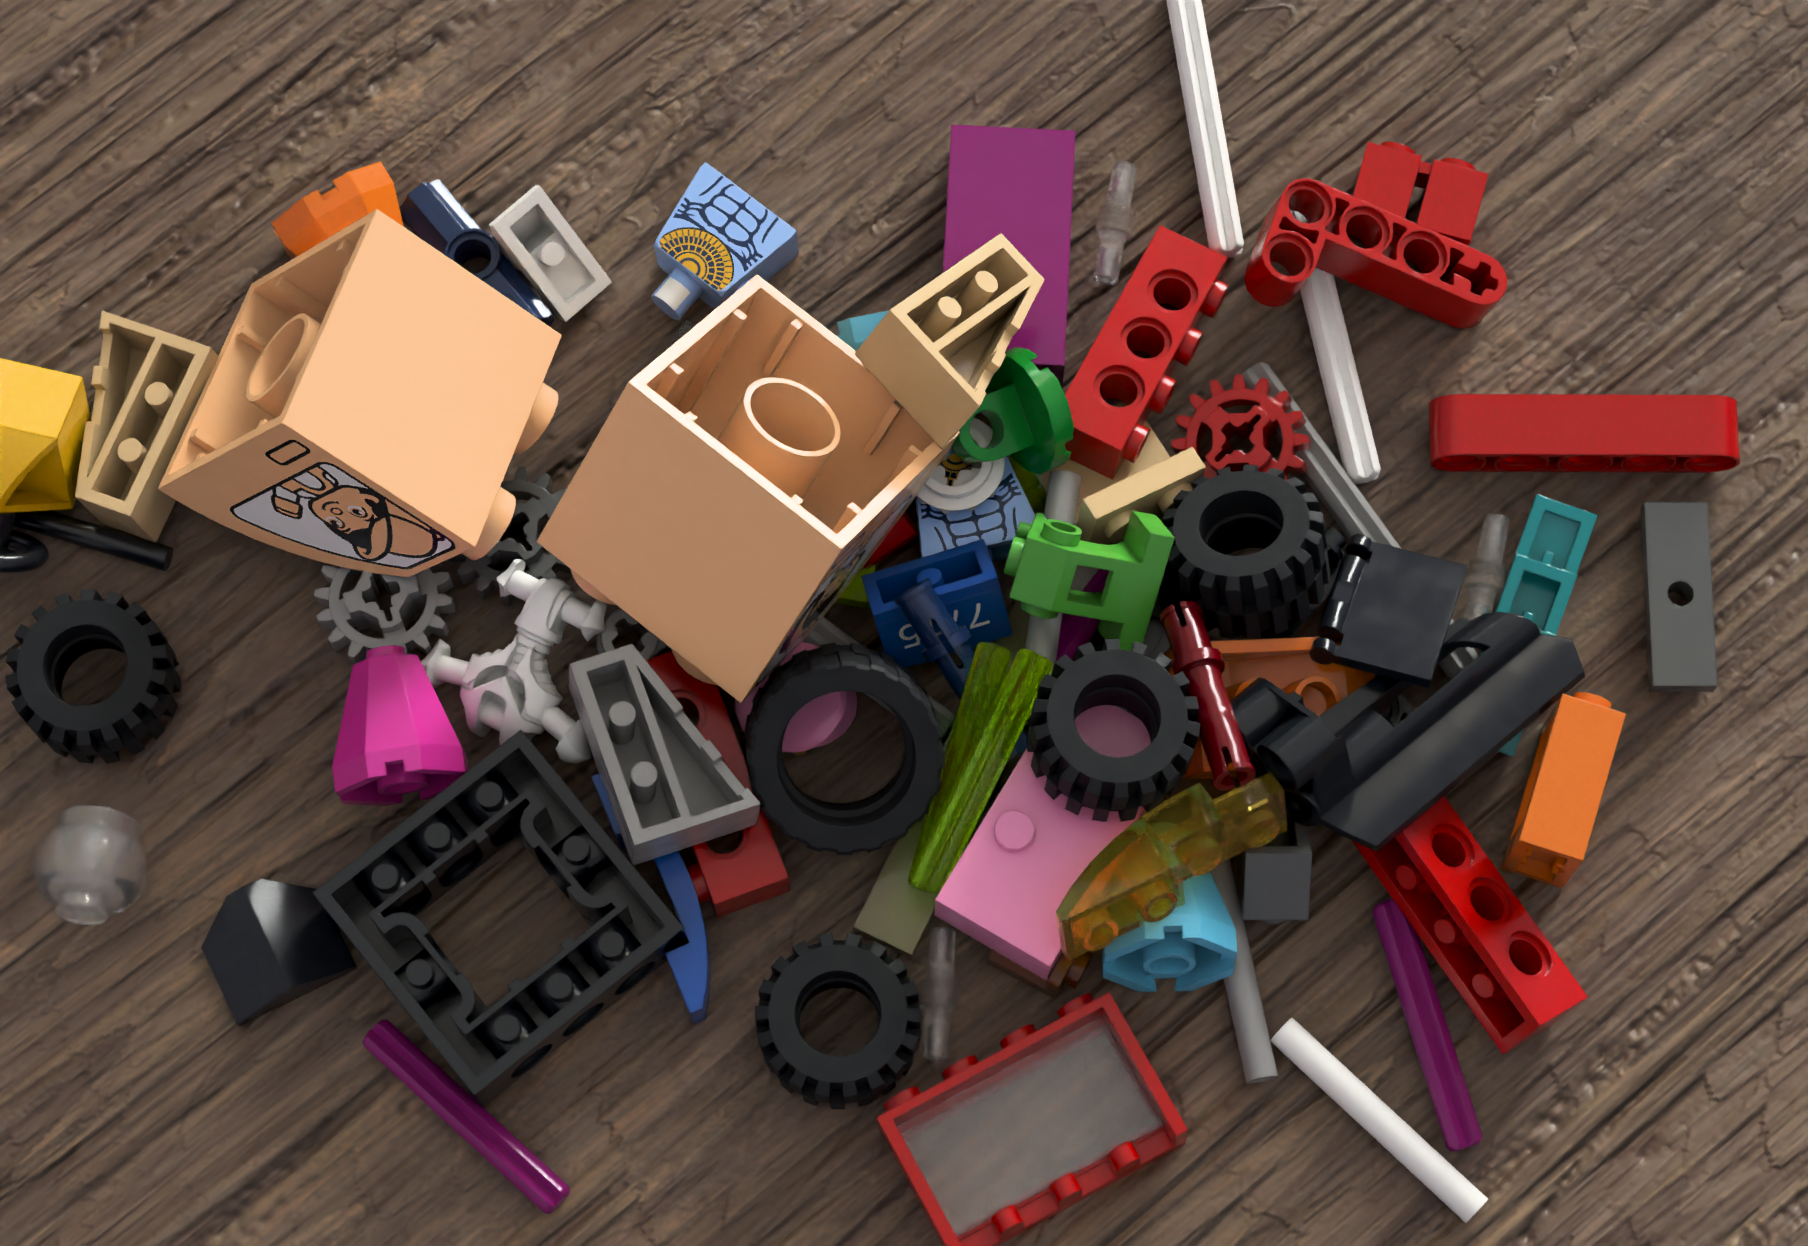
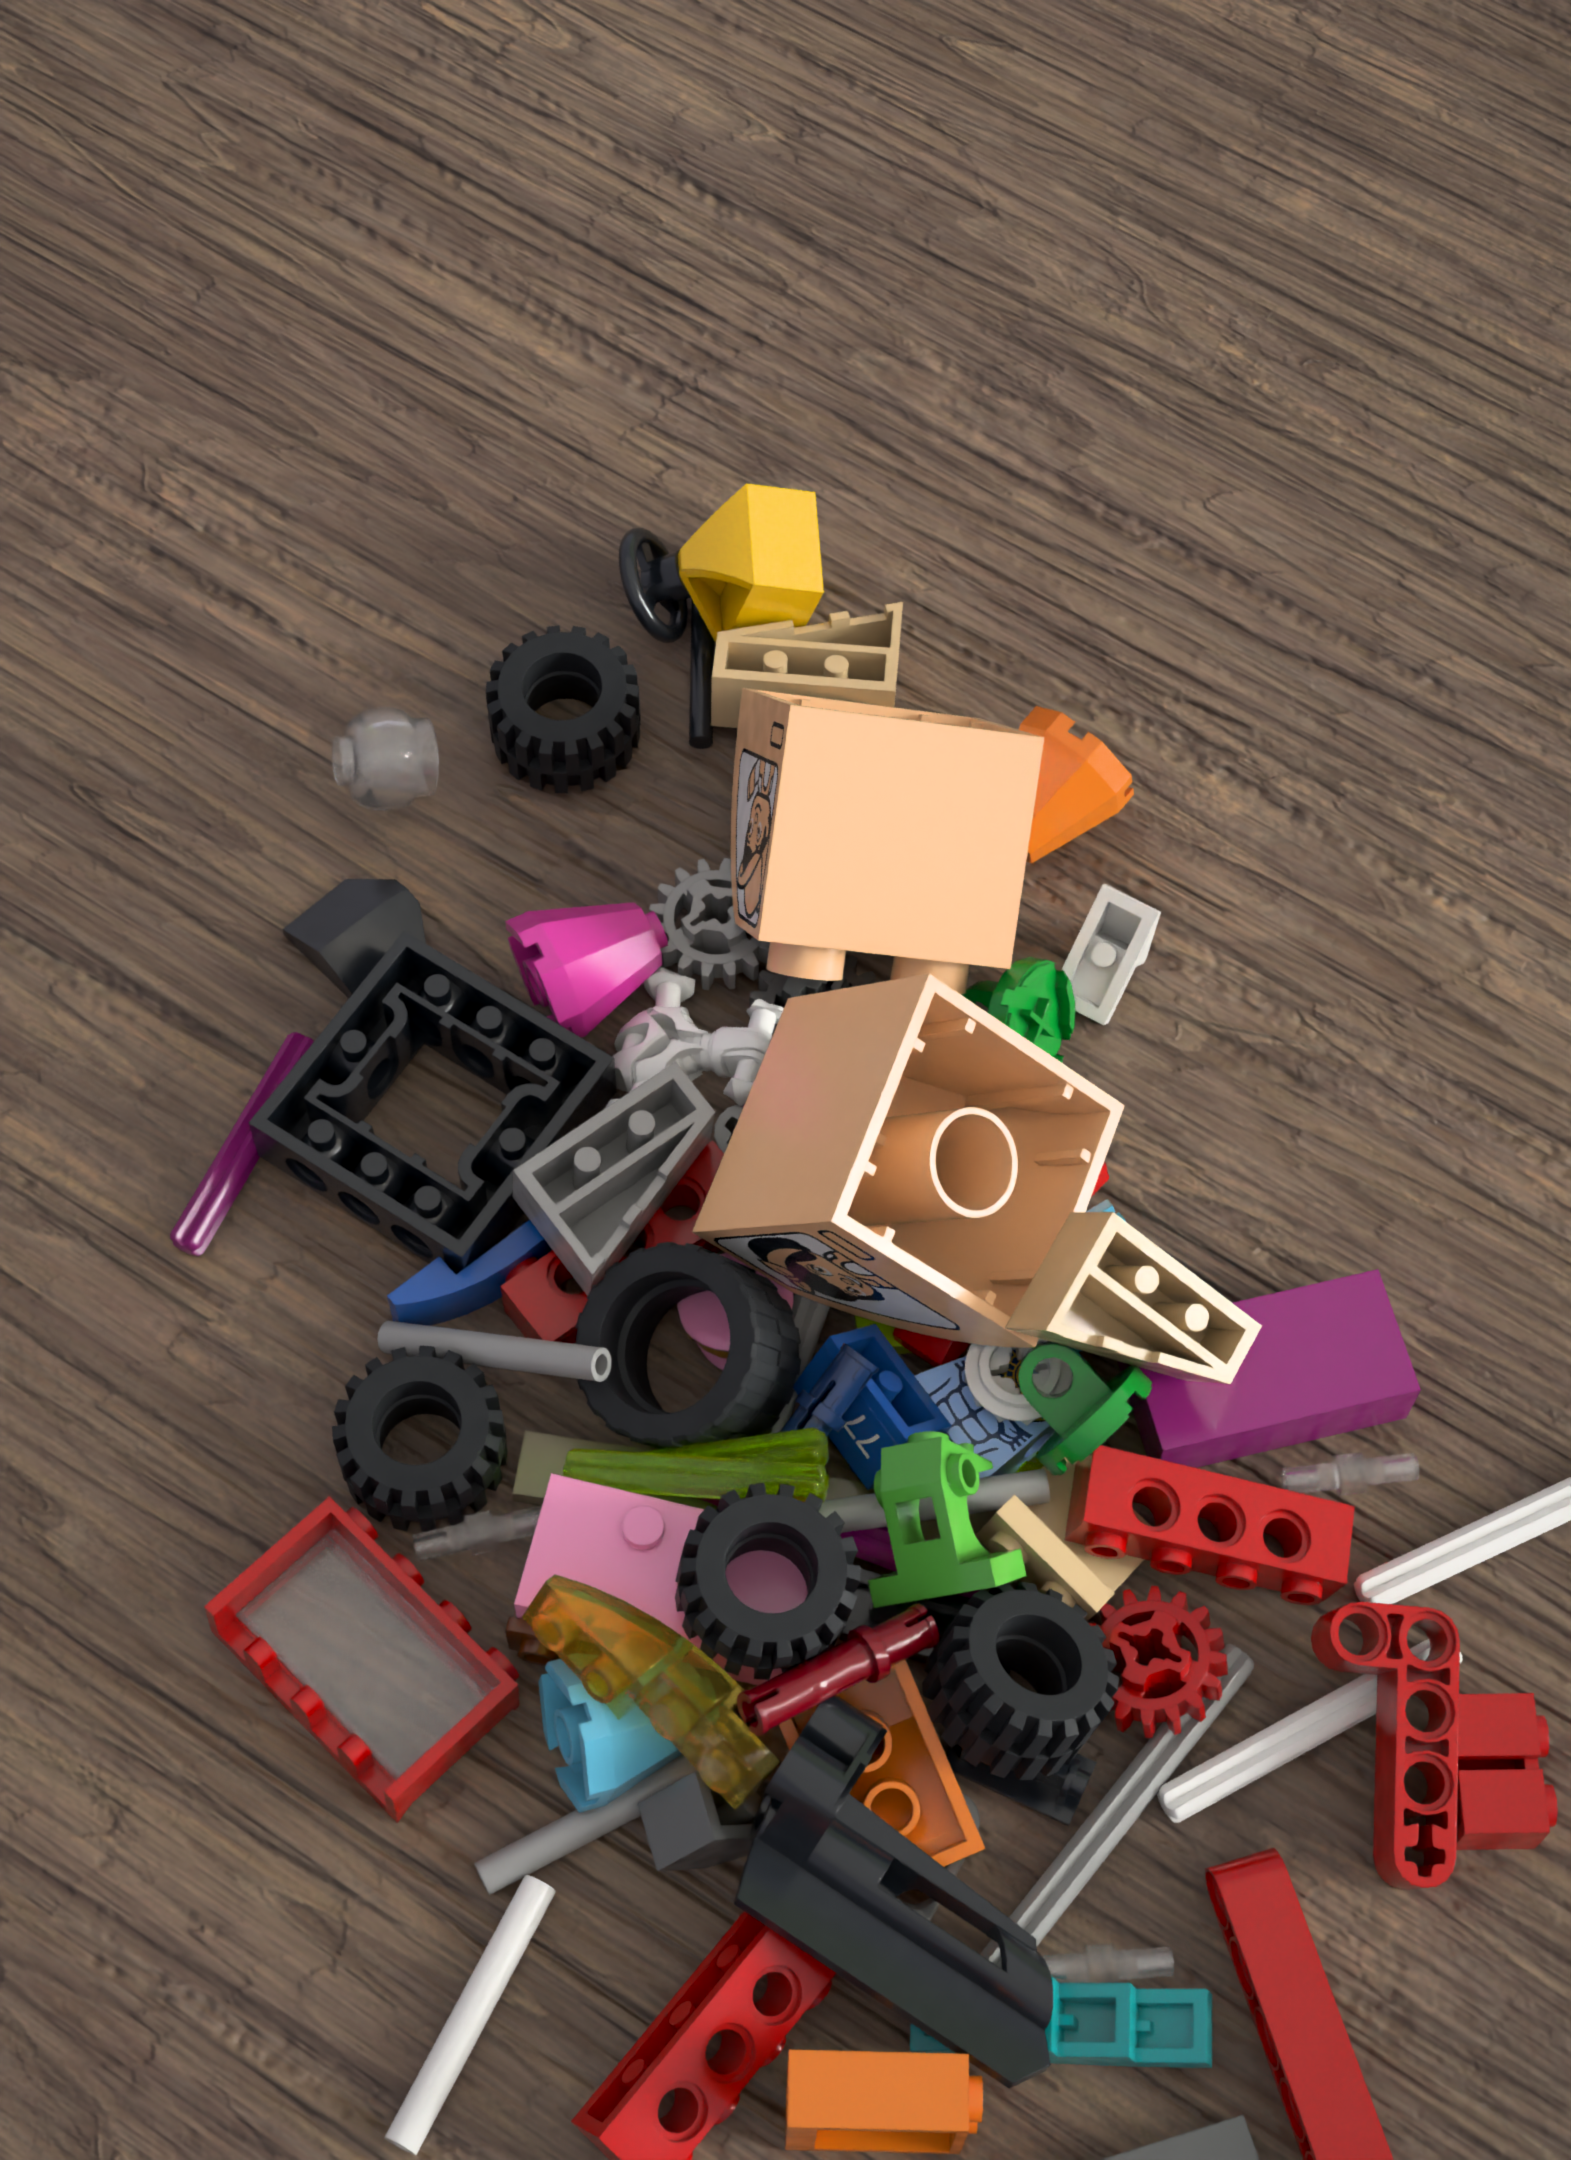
camera: 70 degrees right, 10 degrees down
dark blue piece [399,179,554,326] -> none
light blue torso [651,162,799,321] -> none
black piece [1309,534,1468,688] -> none
magenta axle [1373,899,1482,1151] -> none
none -> light grey piece [377,1321,611,1382]
none -> green tile [961,957,1075,1063]

